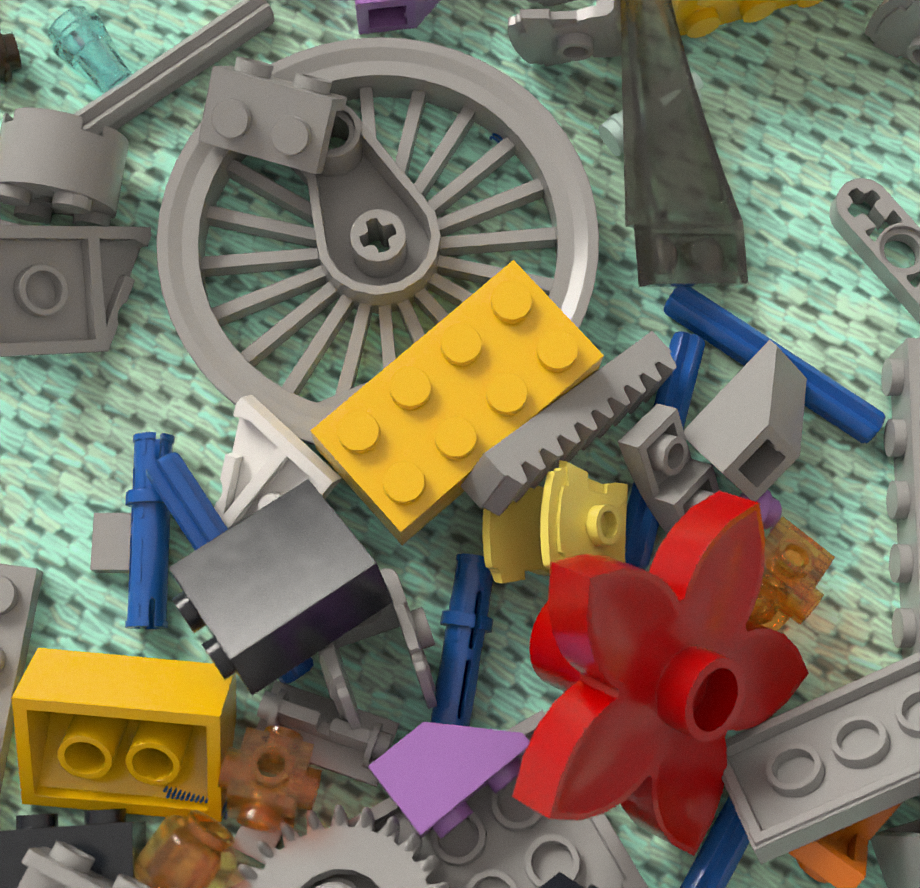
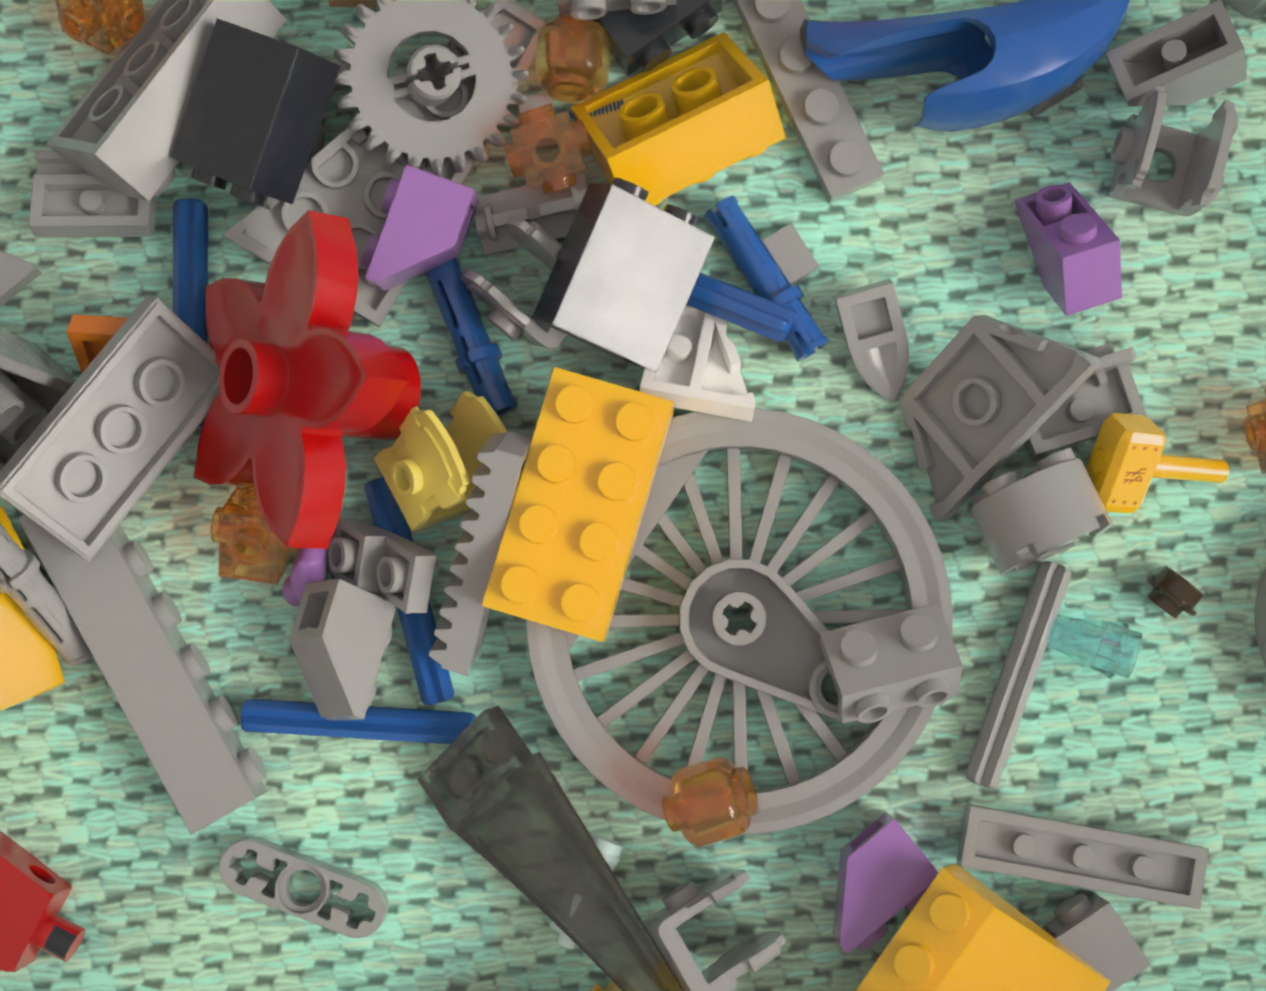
camera: 155 degrees right, 10 degrees up
none -> clear orange head [662,757,759,847]
none -> light grey plate [833,279,909,402]

